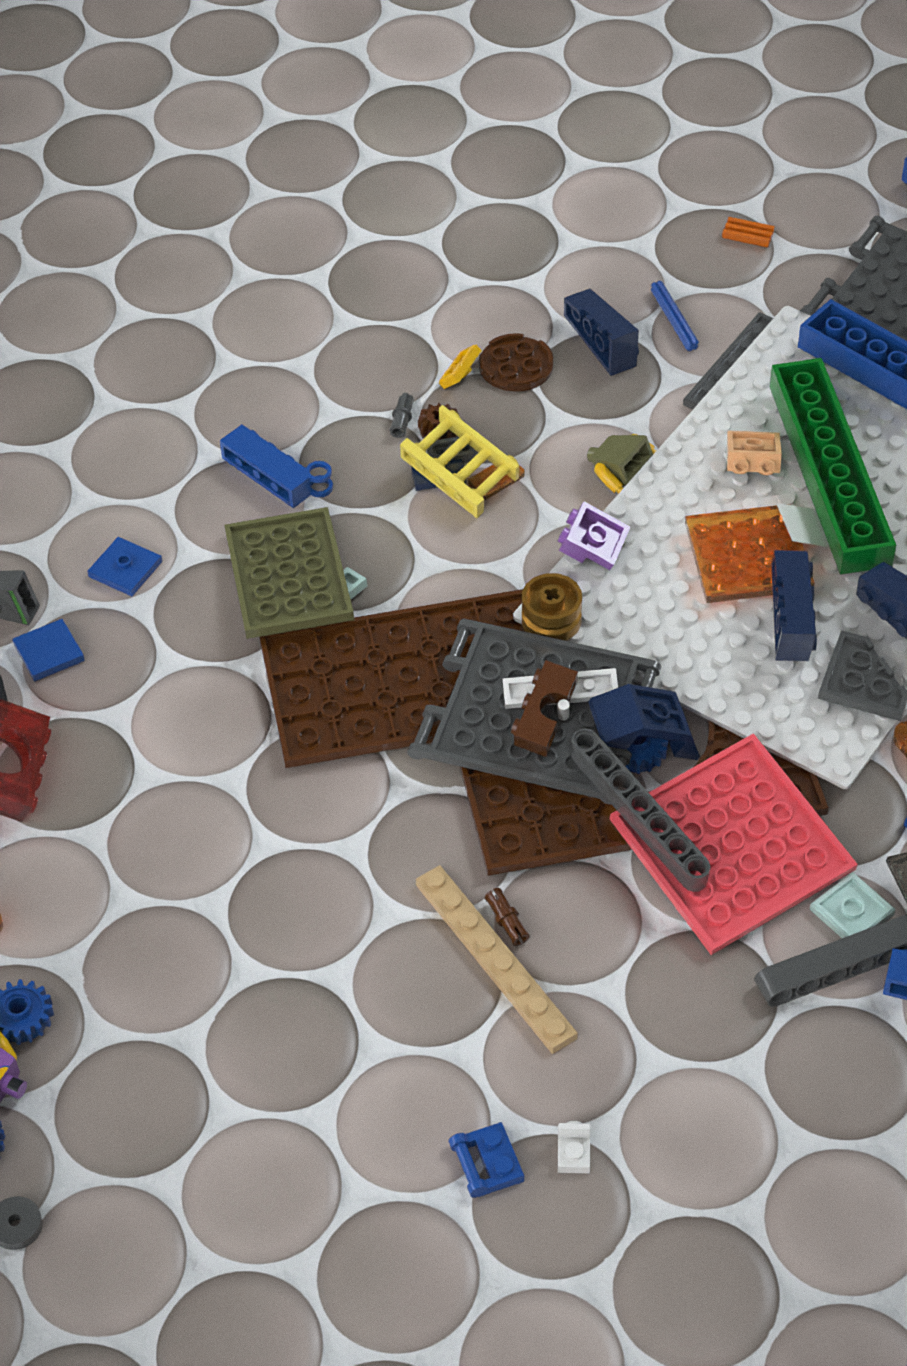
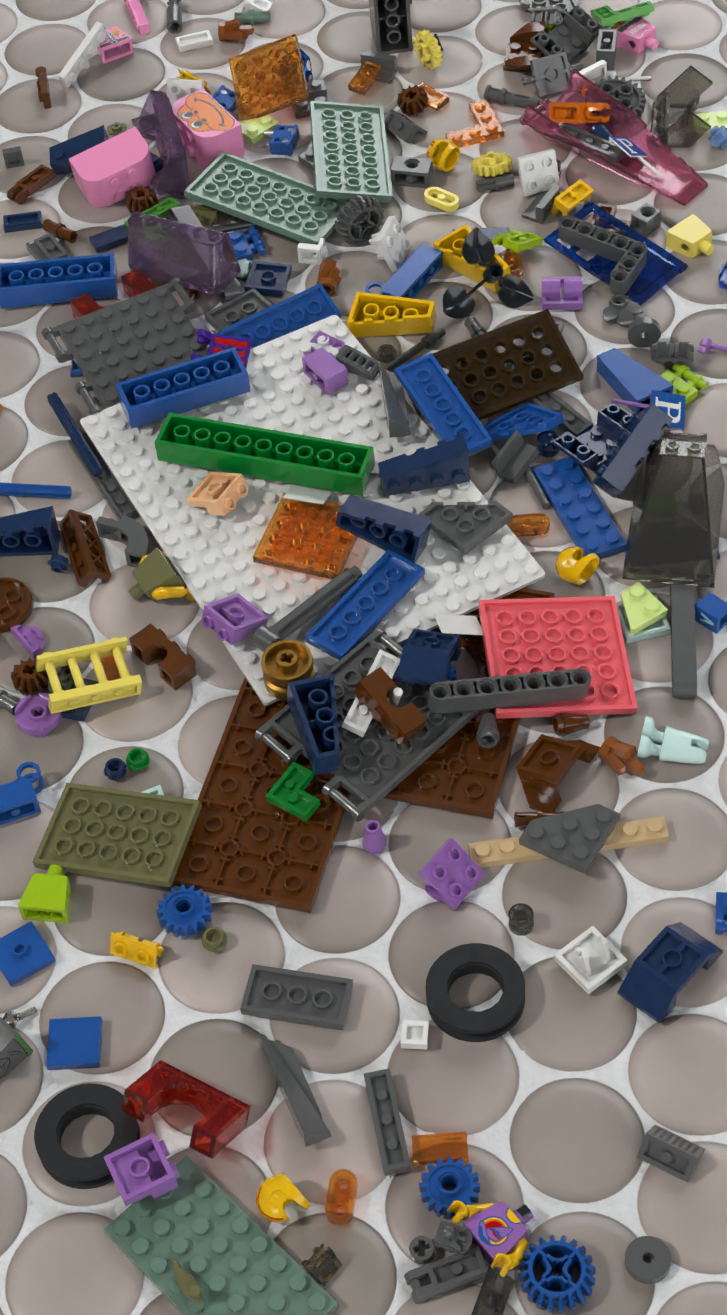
camera: 60 degrees left, 0 degrees up
none -> clear smoke hand [3,1007,37,1029]
none -> medium lavender tile [10,625,45,660]
none -> medium lavender plate [14,693,62,738]
none -> lime torso [18,864,72,924]
none -> dark blue axle [47,392,103,477]
none -> dark blue plate [48,554,69,573]
none -> reddish brown fence [59,509,112,587]
none -> dark grey arch [96,515,151,568]
none -> dark blue plate [104,758,127,780]
none -> yellow hinge [110,931,164,969]
none -> green plate [126,748,150,771]
none -> reddish brown arch [129,623,196,691]
none -> blue gear [156,884,213,938]
none -> olive plate [202,927,227,952]
none -> dark grey plate [240,964,354,1030]
none -> dark grey piece [251,566,362,652]
none -> dark grey wedge [259,1034,331,1147]
none -> green plate [266,762,320,822]
none -> dark blue wedge [287,673,340,775]
none -> blue plate [305,550,425,660]
none -> medium lavender cone [362,820,387,854]
none -> dark grey plate [364,1068,411,1176]
none -> white plate [400,1020,429,1050]
none -> clear orange tile [412,1132,469,1166]
none -> medium lavender plate [418,838,485,910]
none -> black tyre [426,943,525,1042]
none -> white sticker [434,614,483,635]
none -> dark grey cone [476,713,500,748]
none -> clear smoke wheel [508,903,534,936]
none -> reddish brown piece [516,734,600,812]
none -> dark grey plate [519,804,620,874]
none -> reddish brown cone [552,713,590,736]
none -> white plate [554,926,628,995]
none -> yellow helmet [556,546,600,585]
none -> dark orange rock [598,736,645,776]
none -> dark blue slope [618,922,723,1024]
none -> yellowish green wing [620,582,668,636]
none -> light aqua piece [637,716,709,764]
none -> dark grey panel [637,1125,705,1182]

